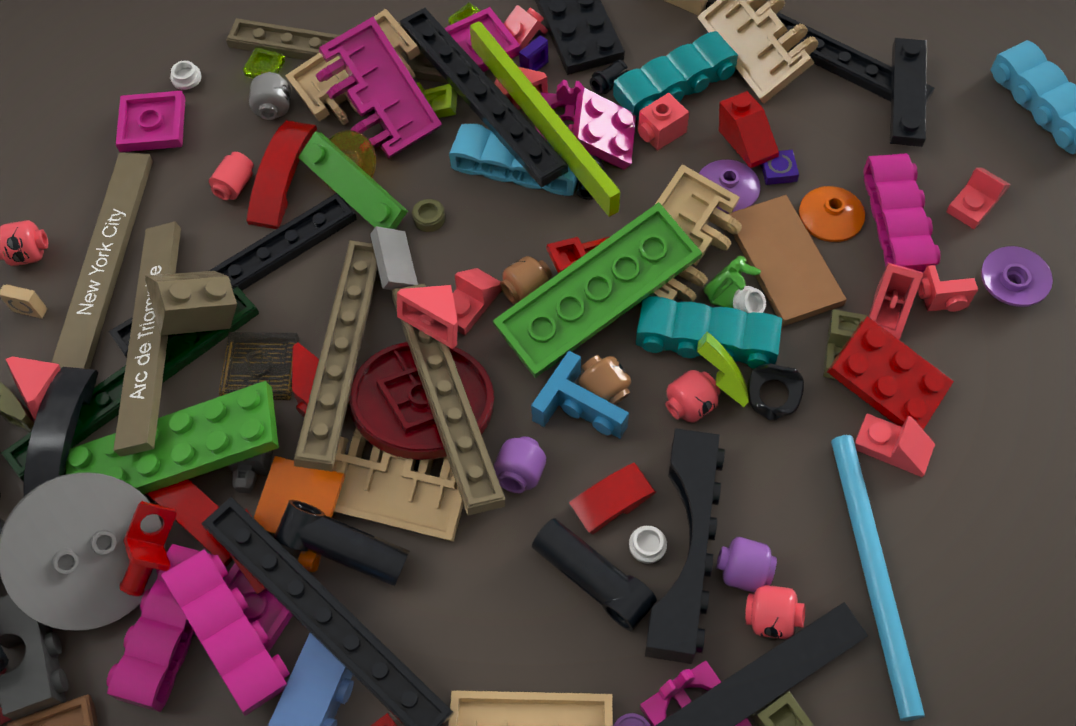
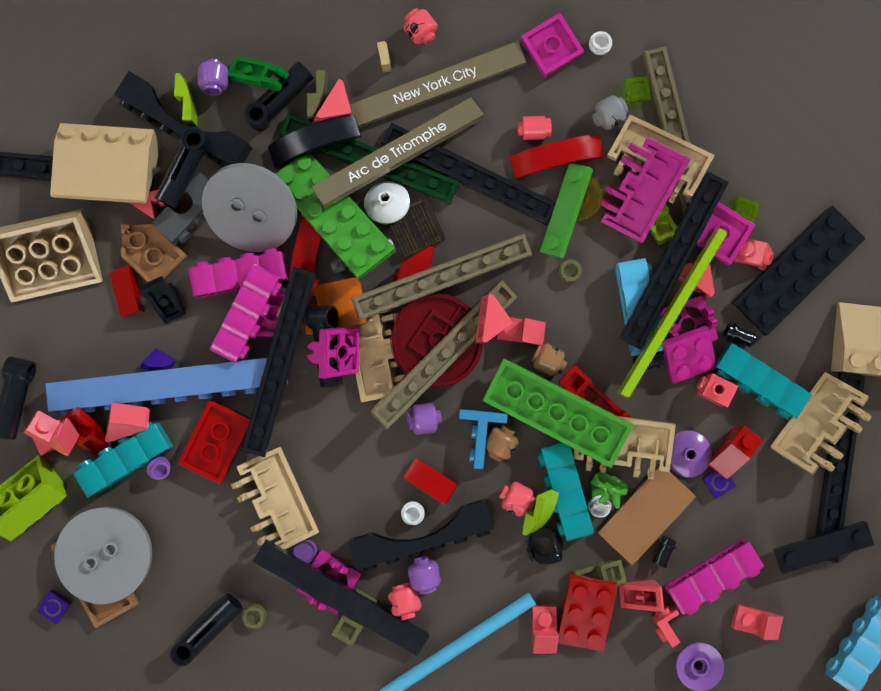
camera: 60 degrees right, 25 degrees up
red bracket [119,501,177,596] -> none
dark tan slope [145,271,237,336] -> none
light grey tile [370,226,418,290] -> none
dark purple tile [519,35,549,71] -> none
black piece [532,518,657,631] -> none
orange dish [799,186,865,242] -> none
none -> dark pink piece [307,326,360,379]
none -> white dish [364,181,410,225]
none -> black pin [652,536,677,568]

